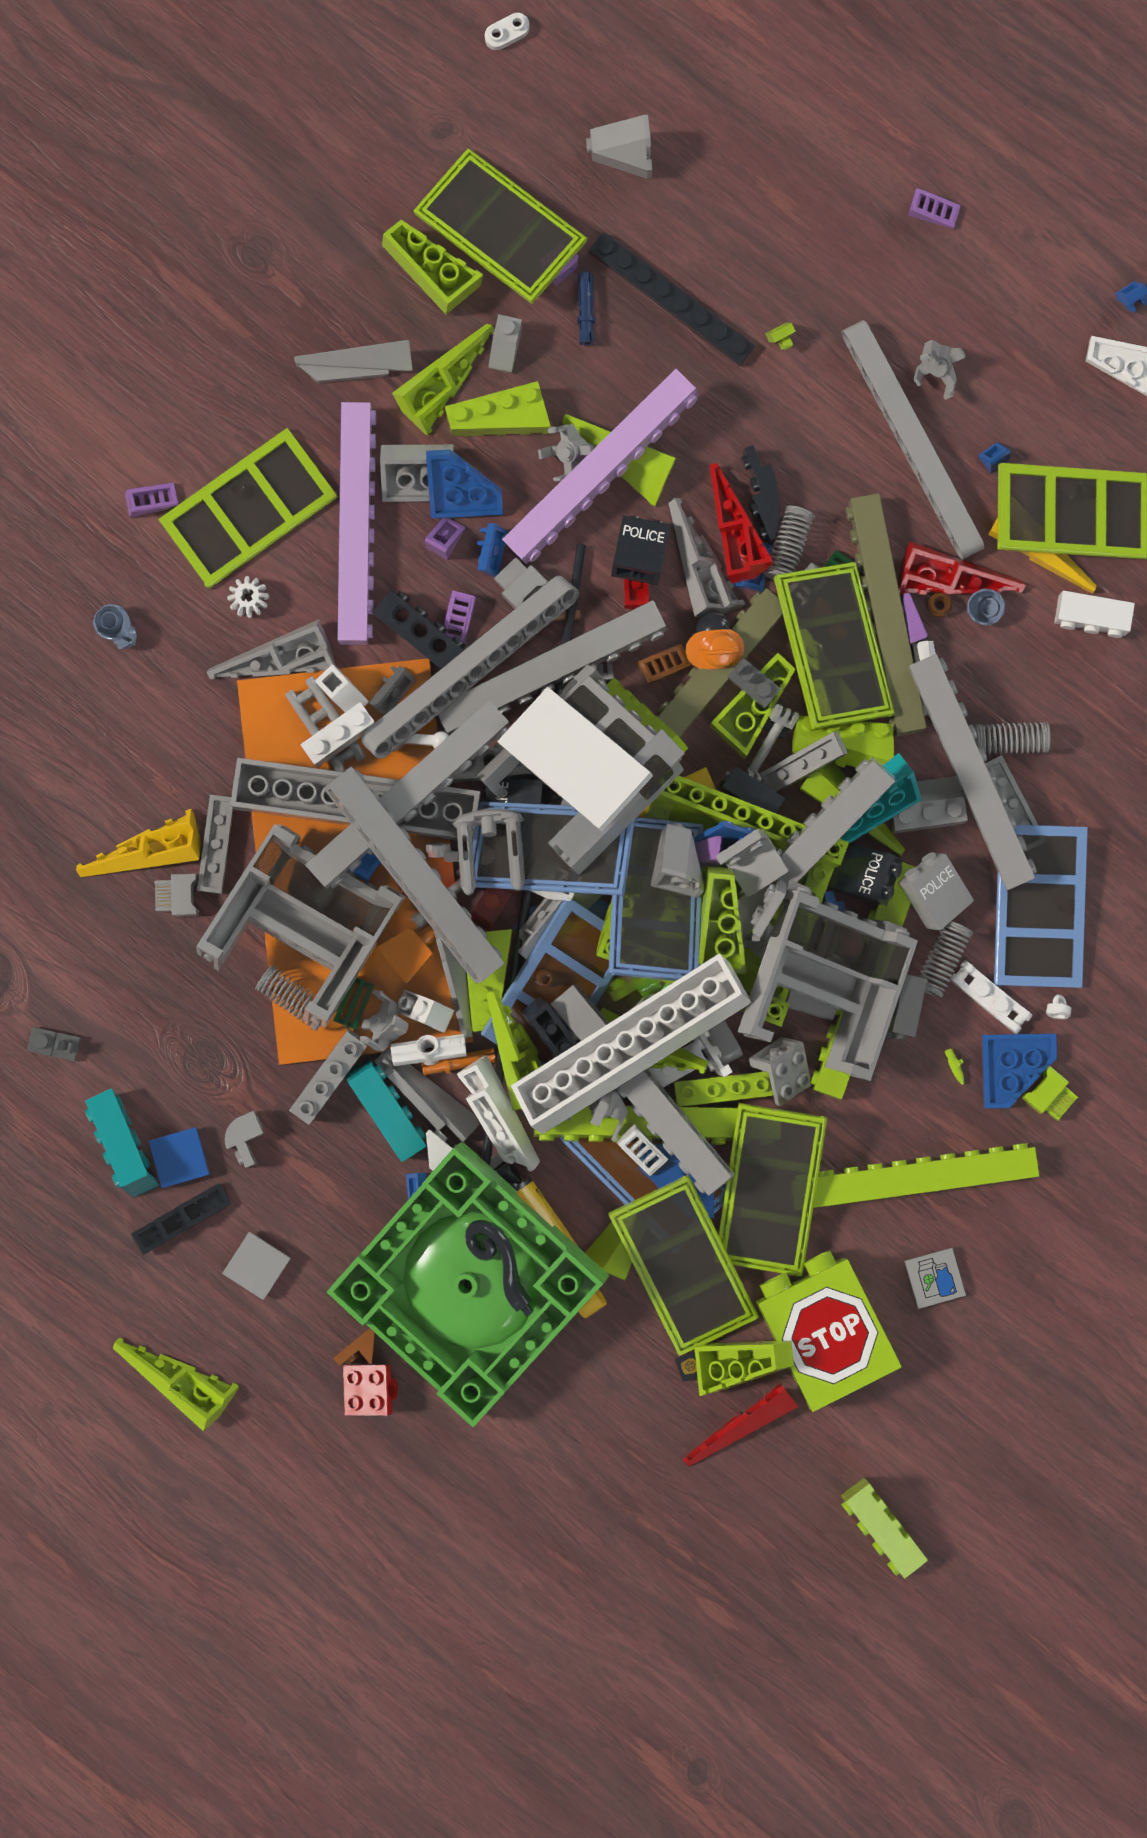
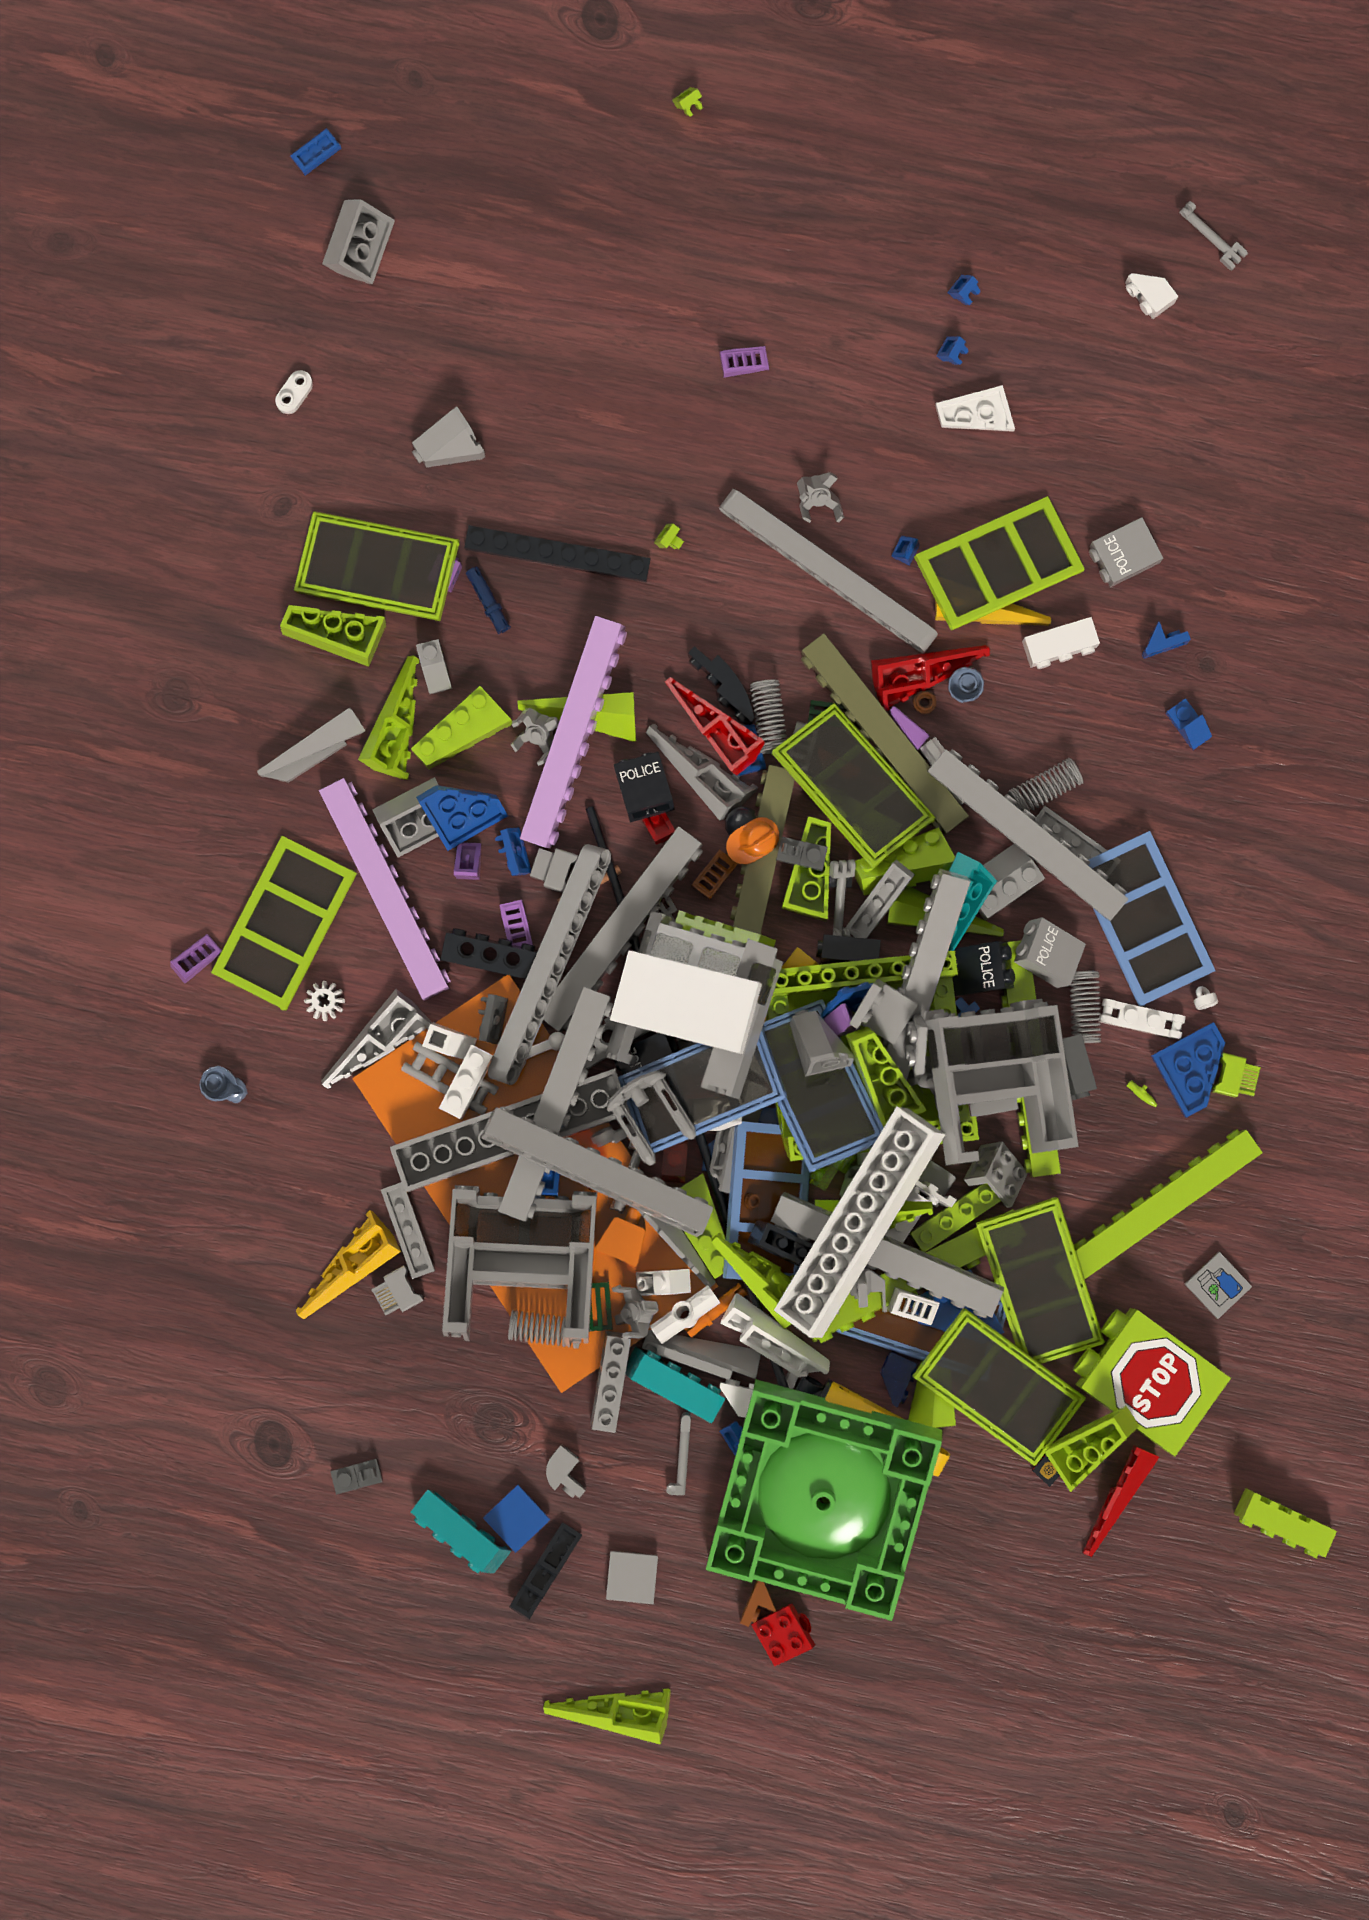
camera: 25 degrees left, 0 degrees up
black plant [465,1220,534,1317] -> none
none -> light grey hinge [667,1412,691,1495]
none -> clear blue slope [880,1351,917,1408]

